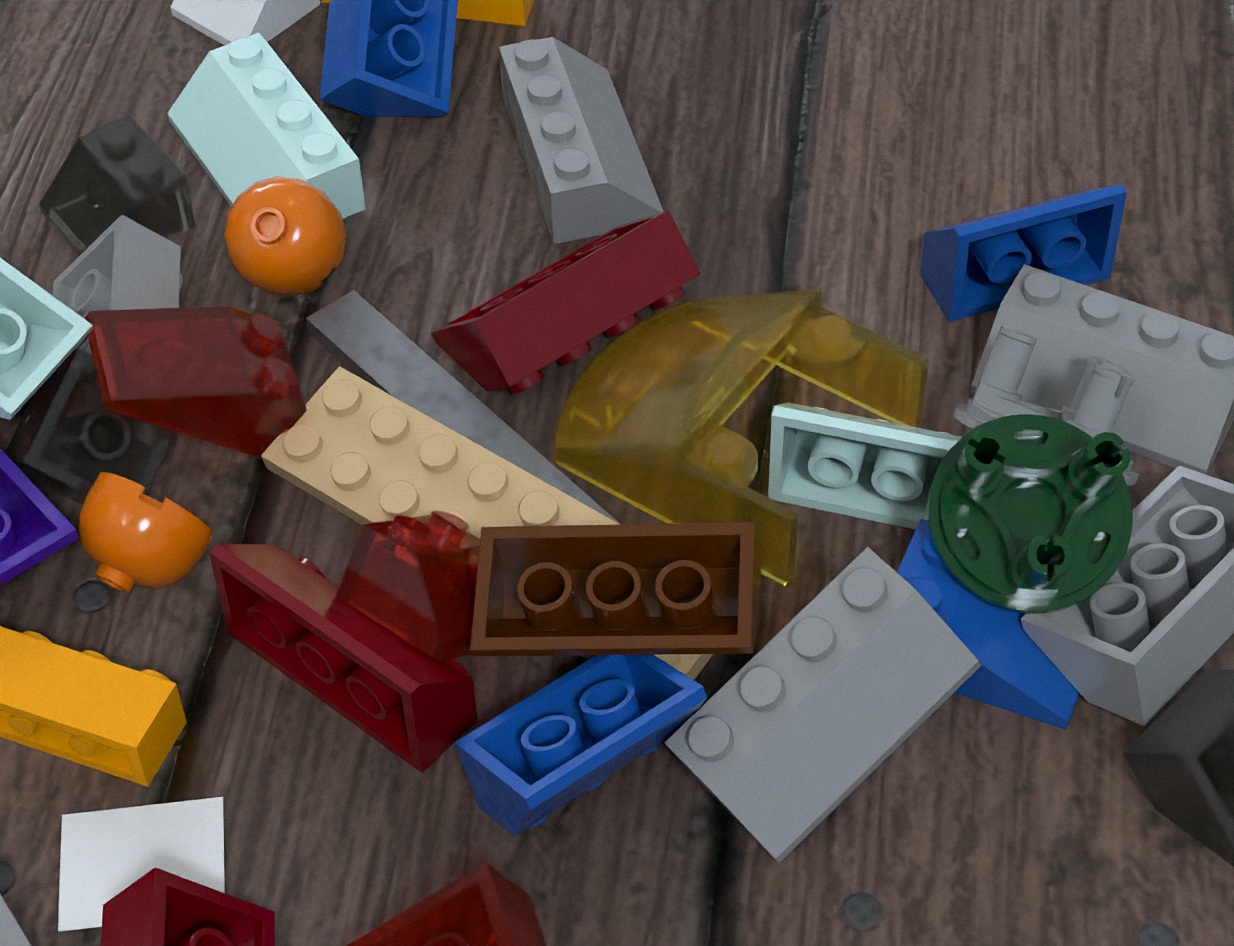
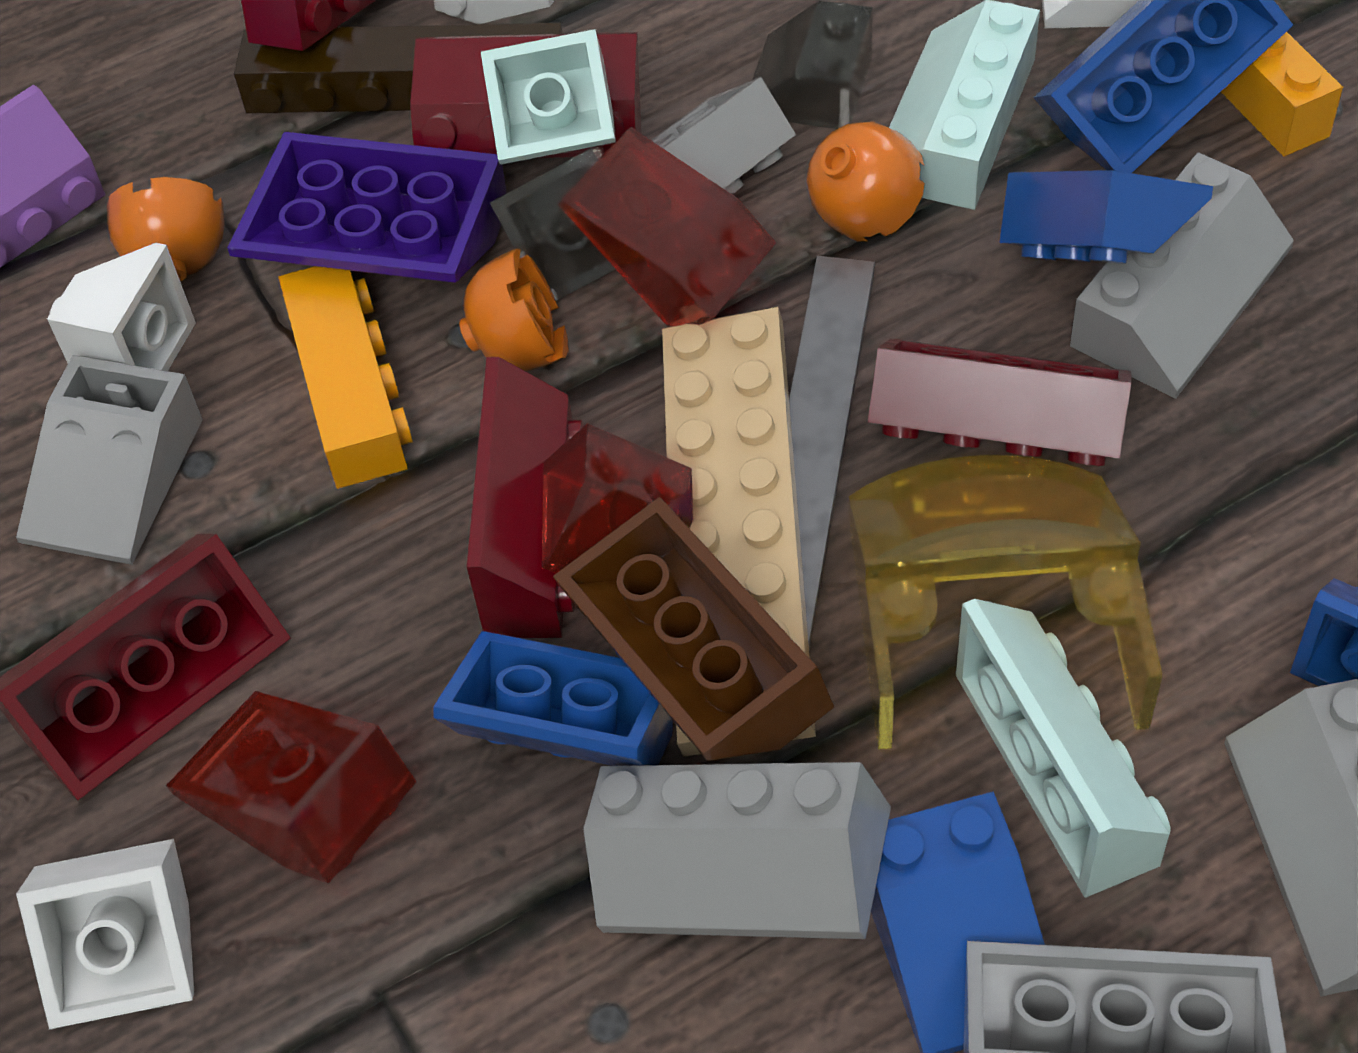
camera: 55 degrees right, 5 degrees up
white sticker [58,797,225,932] -> none
dark green piece [927,414,1133,614] -> none
light grey piece [952,325,1139,486] -> none
none -> blue slope [999,170,1213,264]

